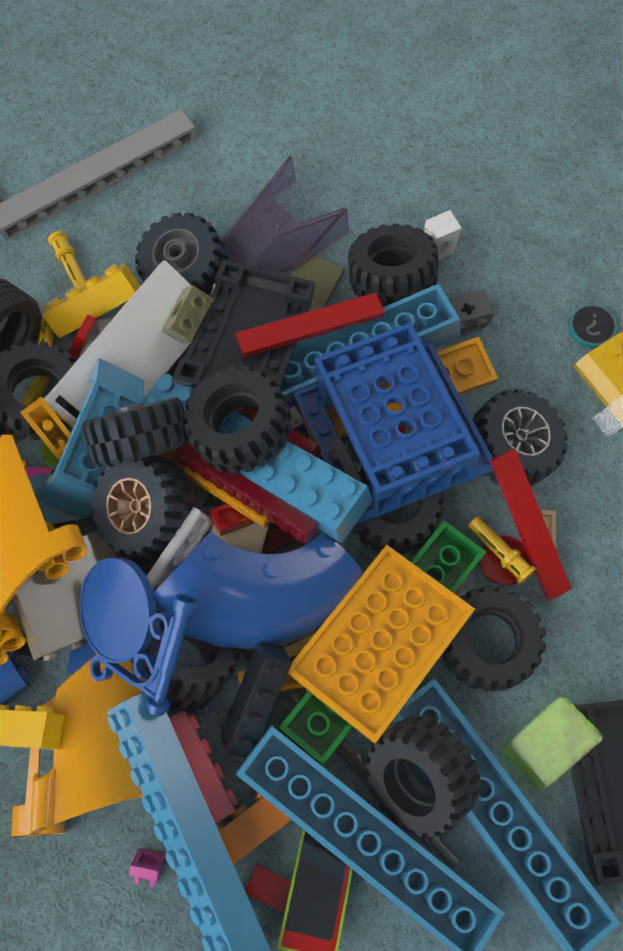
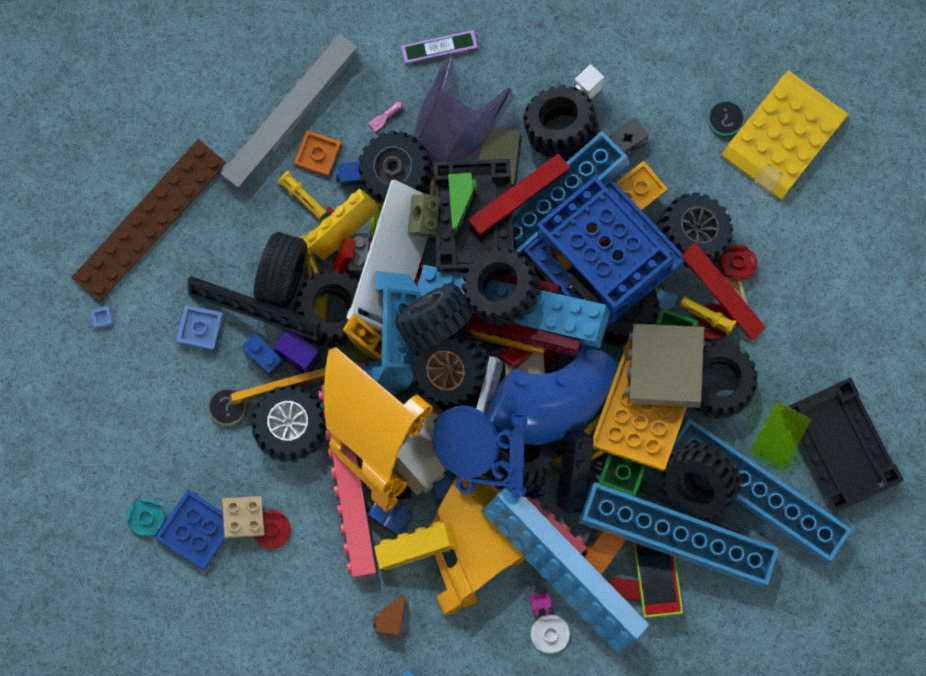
camera: 20 degrees left, 5 degrees up
none -> orange tile [293,130,342,177]
none -> blue brick [335,161,363,187]
none -> bright pink piece [368,101,403,133]
none -> tile [401,30,478,65]
none -> bright green slope [448,173,476,235]
none -> white tile [531,614,570,654]
none -> dark tan brick [626,324,704,408]
none -> dark azure tile [657,289,678,311]
none -> red tile [719,245,758,281]

